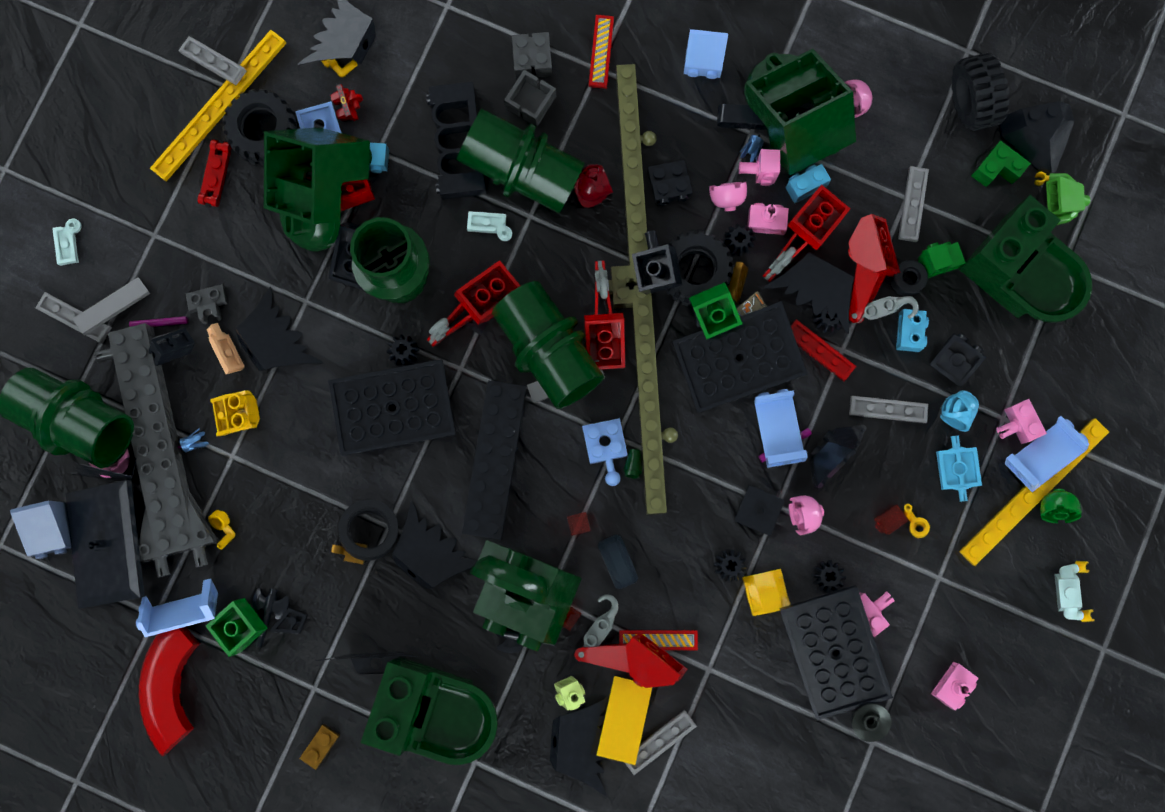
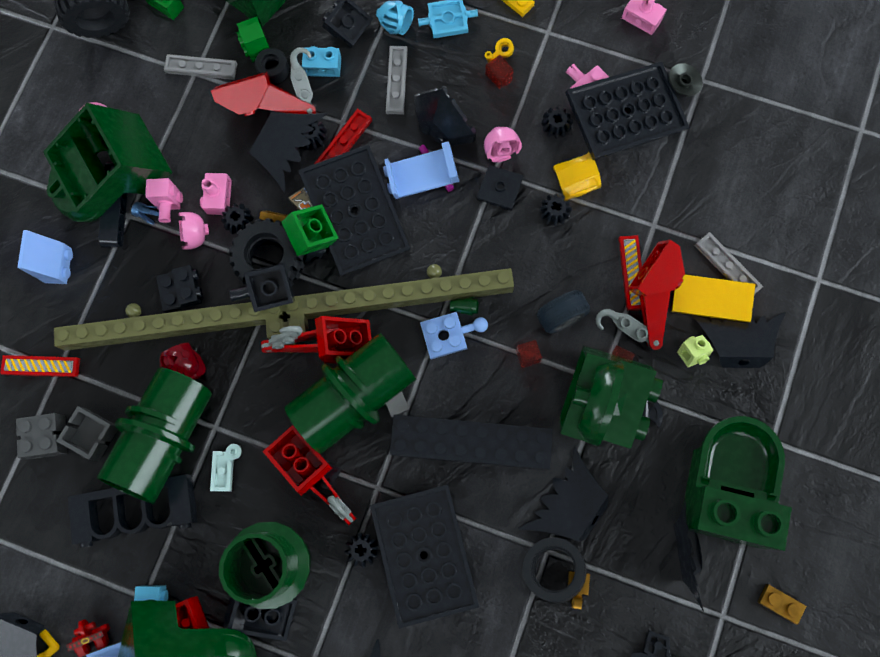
camera: 90 degrees left, 5 degrees down
red slope [762,185,850,282] -> none
medium azure brick [786,164,831,204] -> none

